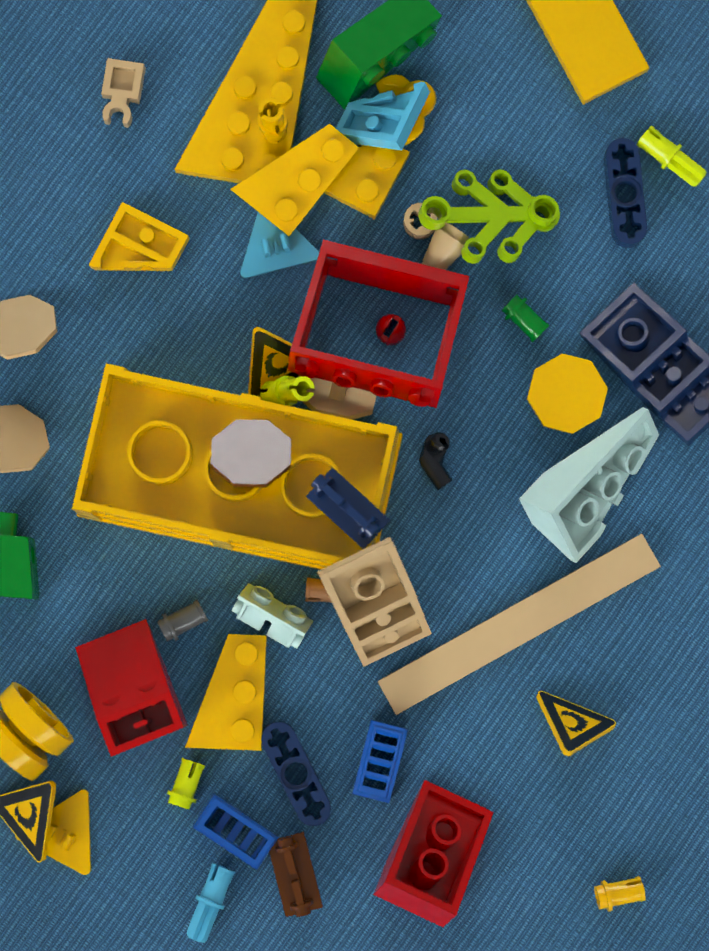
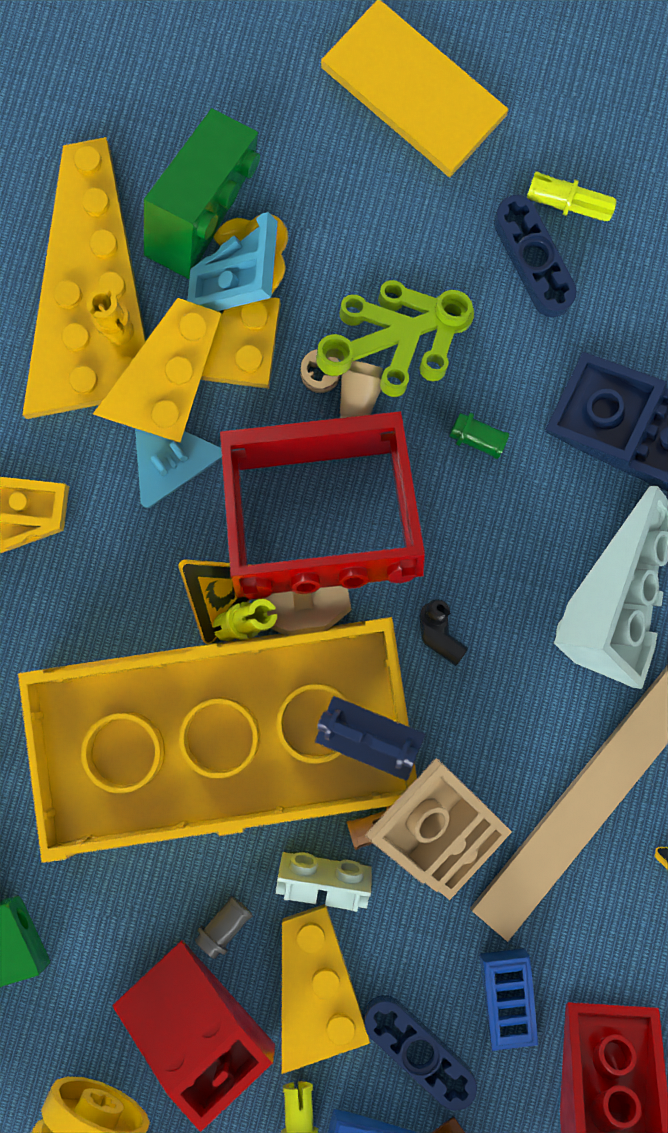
camera: 25 degrees left, 0 degrees up
piece [210,419,291,488] -> none
red hinge [376,314,406,345] -> none
yellow piece [527,353,608,434] -> none

